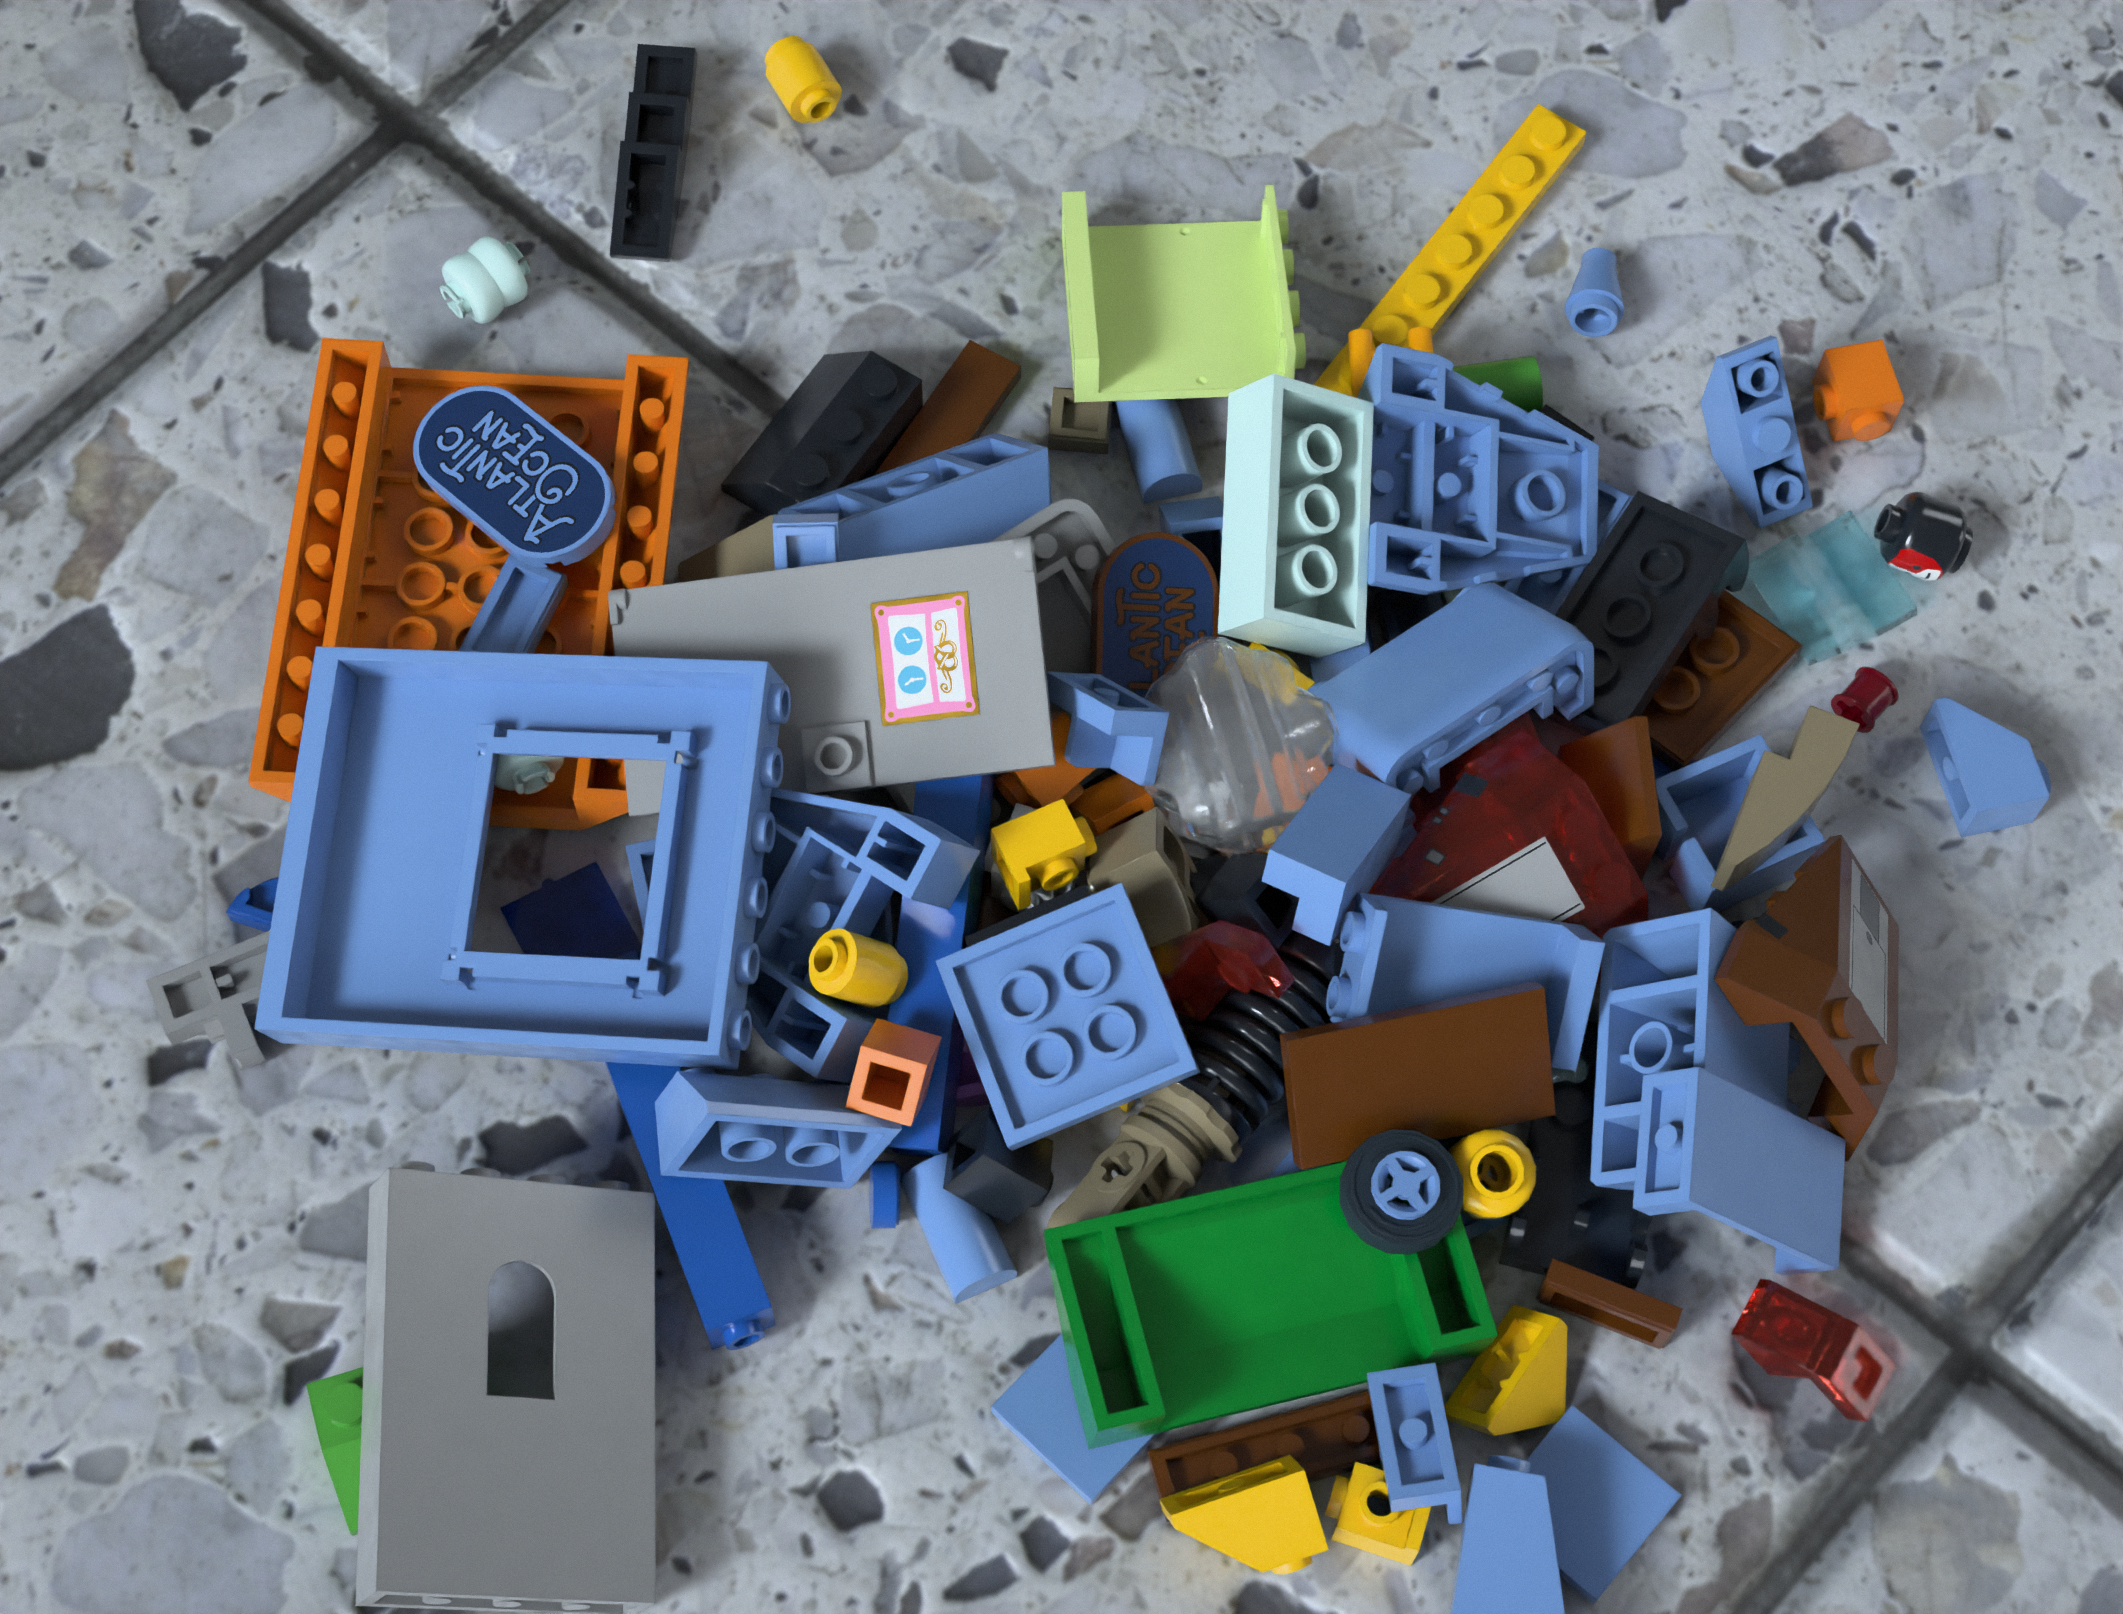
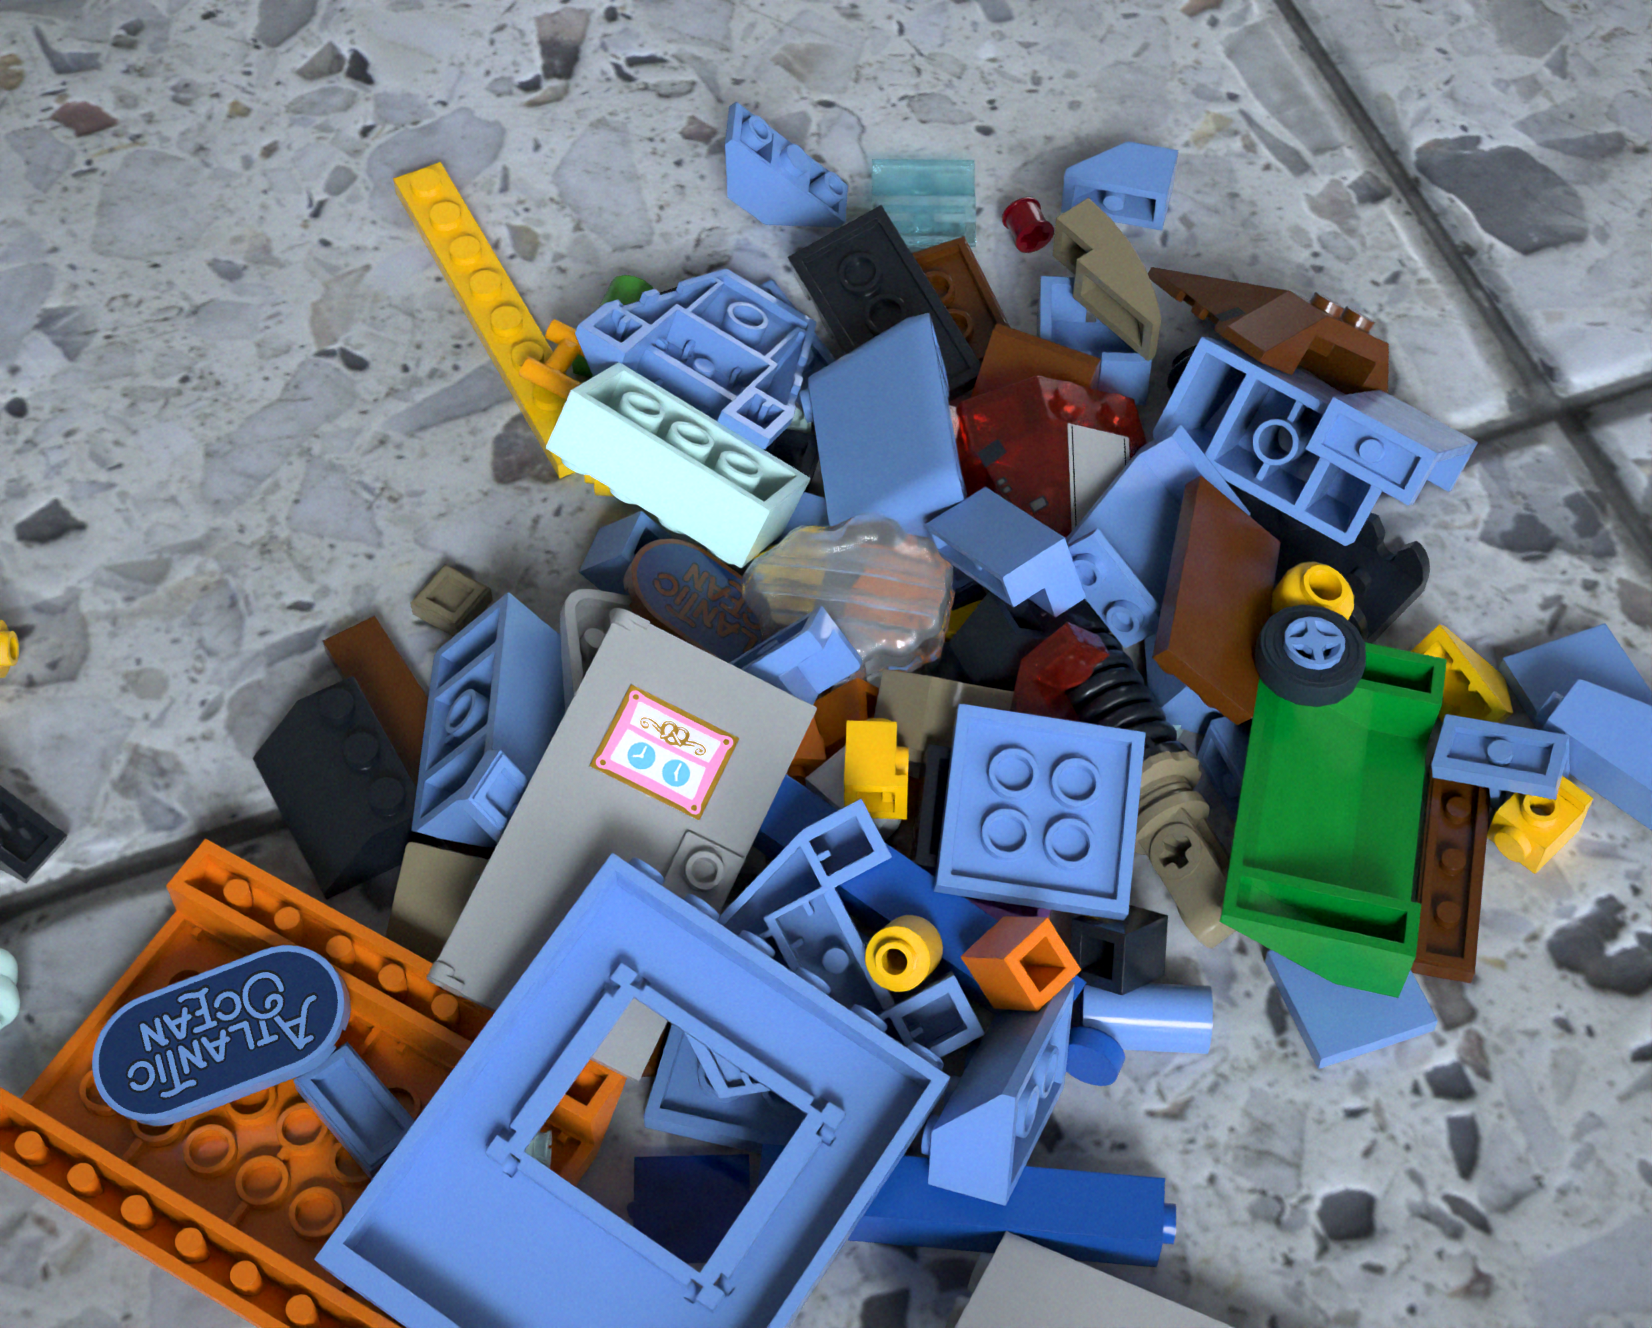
camera: 60 degrees left, 10 degrees down
yellowish green panel [1062,185,1306,402] -> none
medium blue brick [1113,399,1202,504] -> none
yellow slope [1159,1455,1329,1574] -> none
reddish brown tile [1536,1259,1683,1350] -> none
medium blue cone [1565,248,1624,337] -> none
clear red slope [1731,1279,1896,1422] -> none
orange brick [1812,340,1905,442] -> none
black head [1874,492,1973,581] -> none

